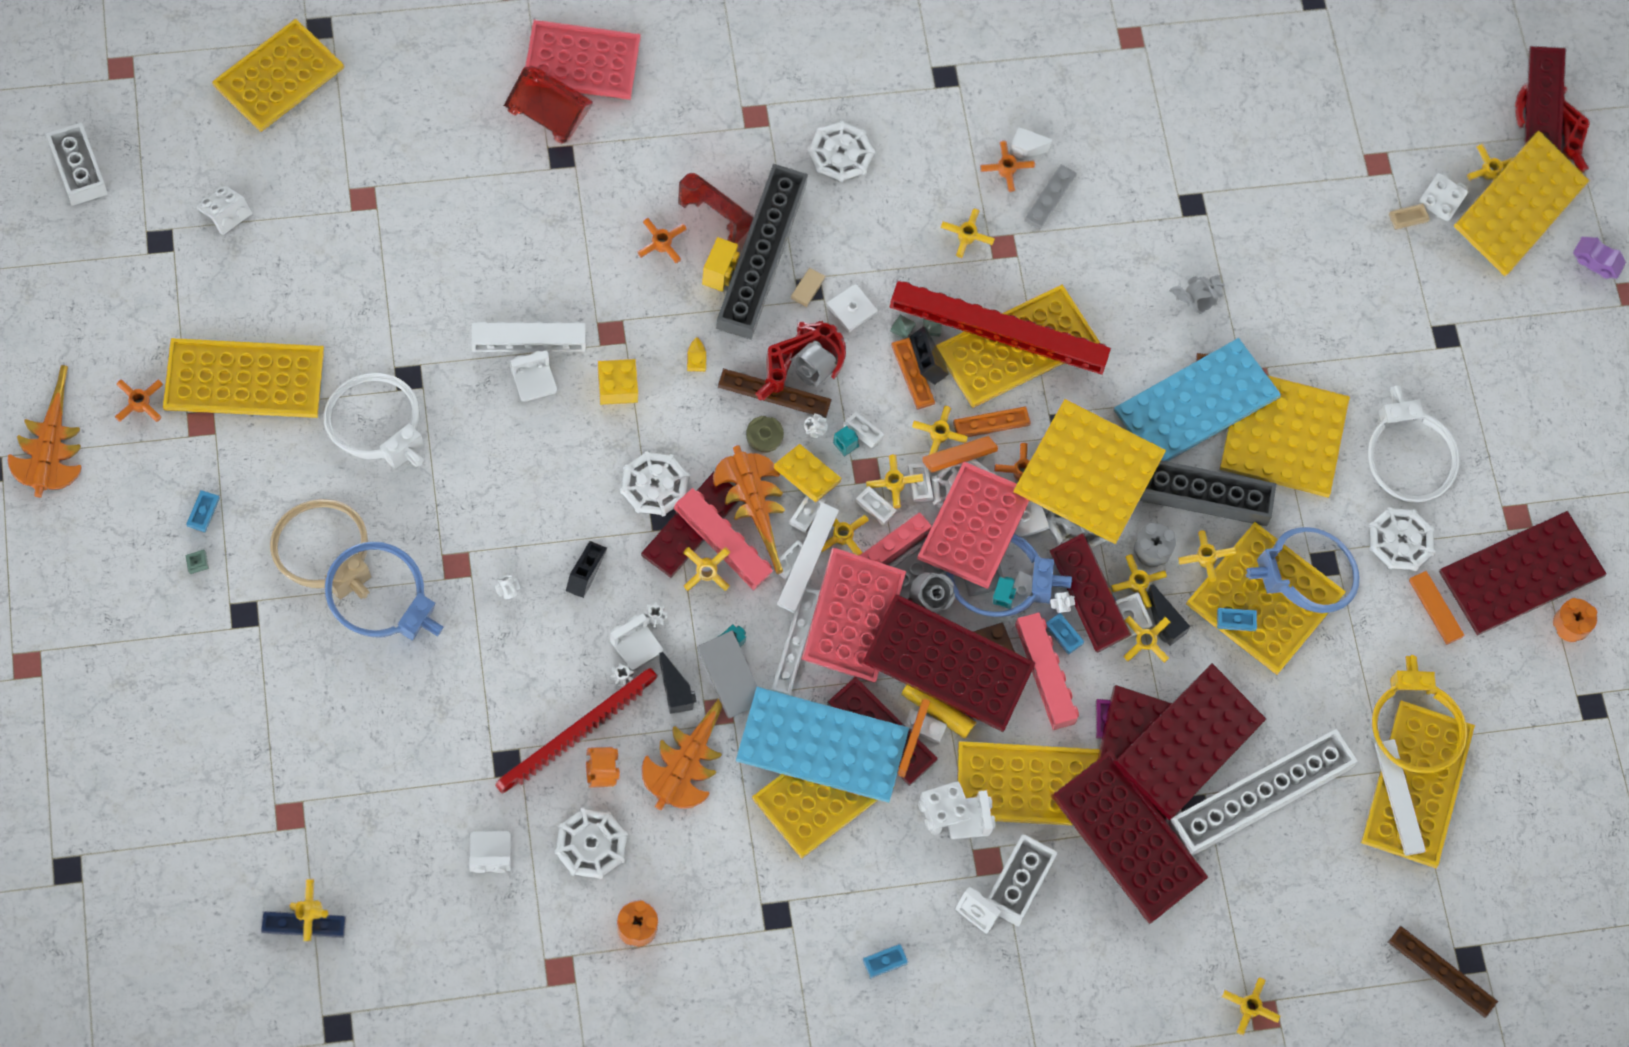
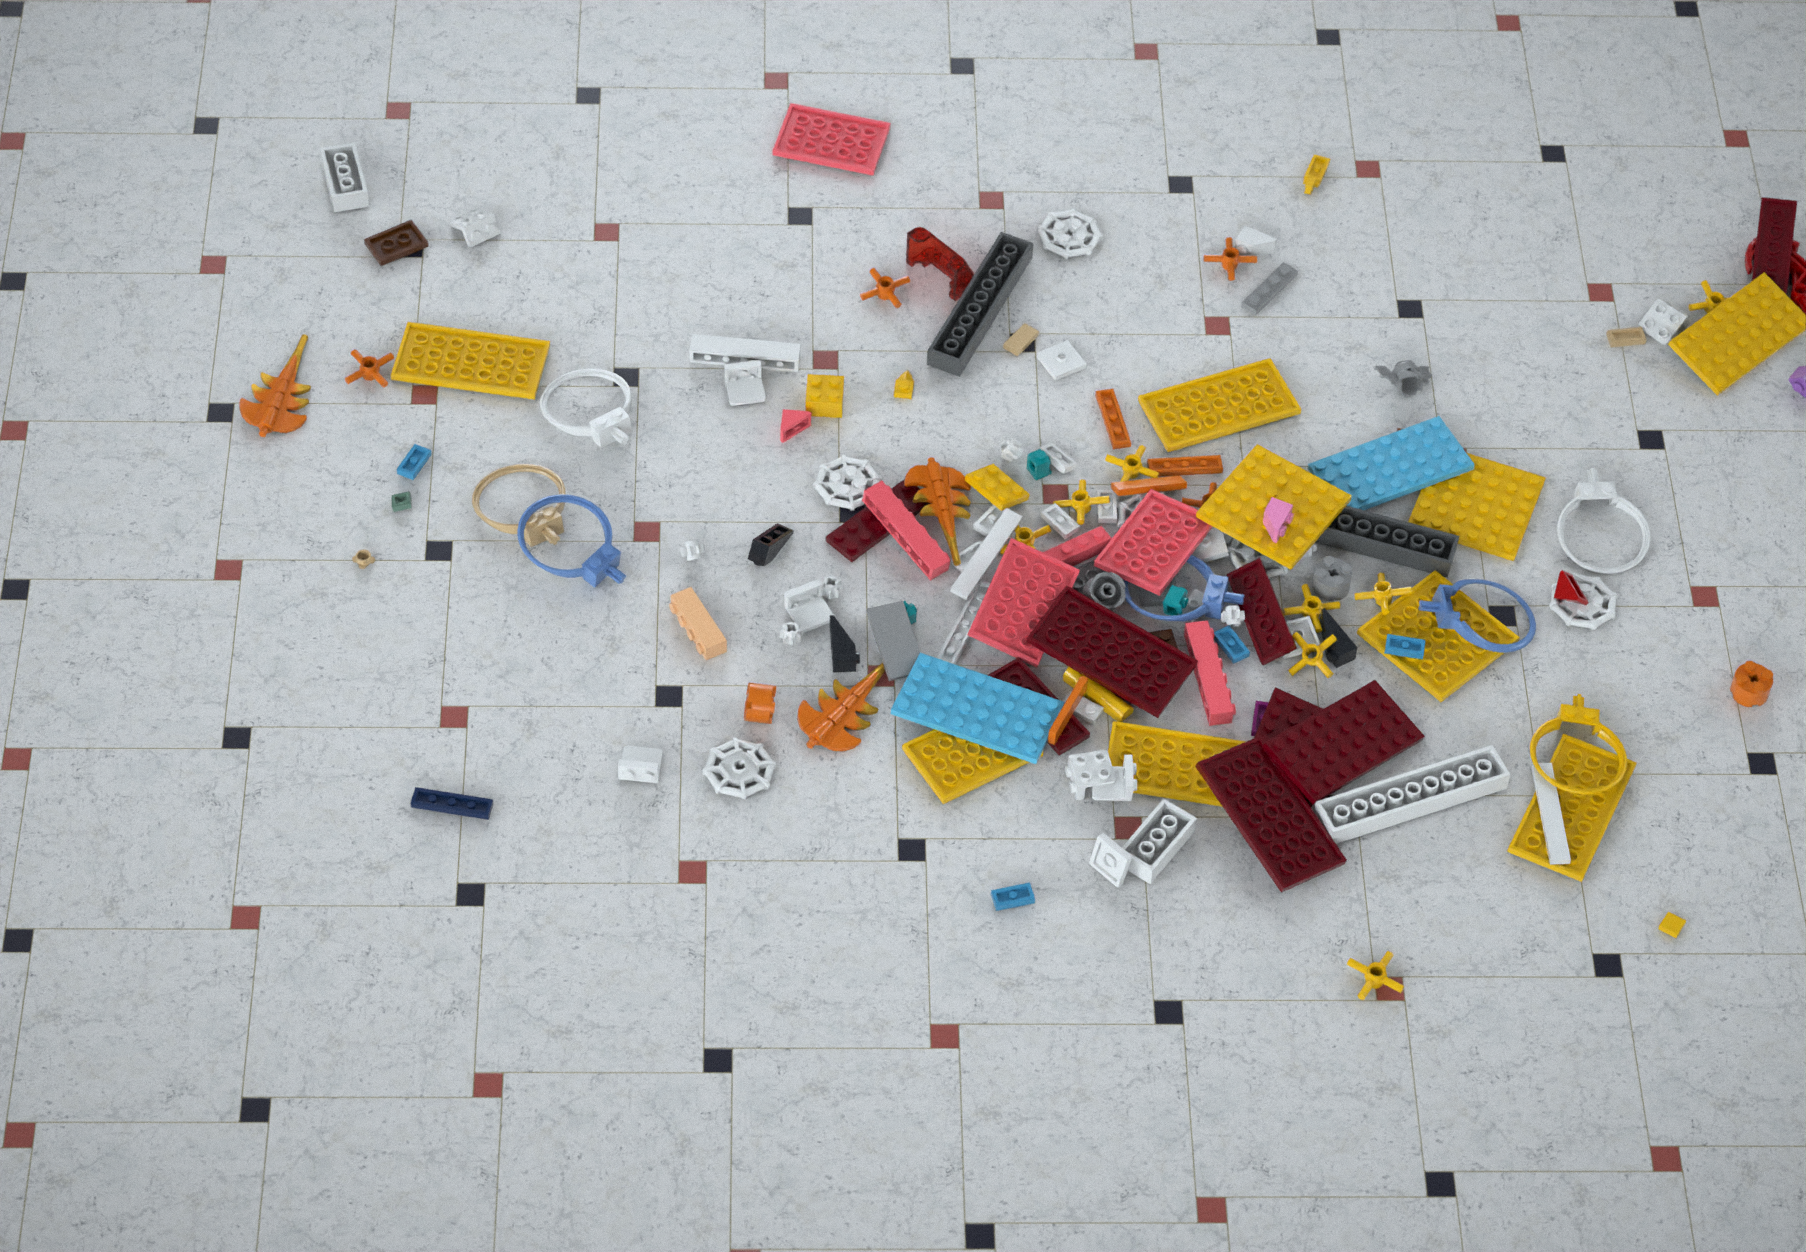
camera: 15 degrees right, 15 degrees down
yellow plate [212,18,344,132] -> none
yellow bar [289,879,328,941] -> none
red gear [495,668,658,794] -> none
clear red windscreen [503,66,593,144] -> none
orange brick [617,900,658,947] -> none
yellow bar [683,547,730,591] -> none
yellow brick [702,237,740,292] -> none
reddish brown plate [718,368,832,418] -> none
olive tile [746,416,784,452] -> none
red piece [755,321,846,401] -> none
light grey brick [792,341,836,386] -> none
red brick [889,281,1111,375] -> none
sand green tile [890,314,916,339] -> none
black slope [909,326,949,385] -> none
sand green tile [922,318,942,337] -> none
yellow bar [940,208,995,258] -> none
reddish brown plate [1388,925,1498,1018] -> none
orange tile [1409,571,1465,645] -> none
dark red plate [1439,511,1607,636] -> none
none -> tan plate [352,549,375,569]
none -> reddish brown plate [364,219,429,266]
none -> light nougat brick [669,587,727,660]
none -> coral slope [780,409,811,443]
none -> bright pink slope [1263,497,1294,543]
none -> yellow hinge [1303,154,1331,195]
none -> red slope [1554,570,1589,605]
none -> yellow tile [1658,911,1686,938]

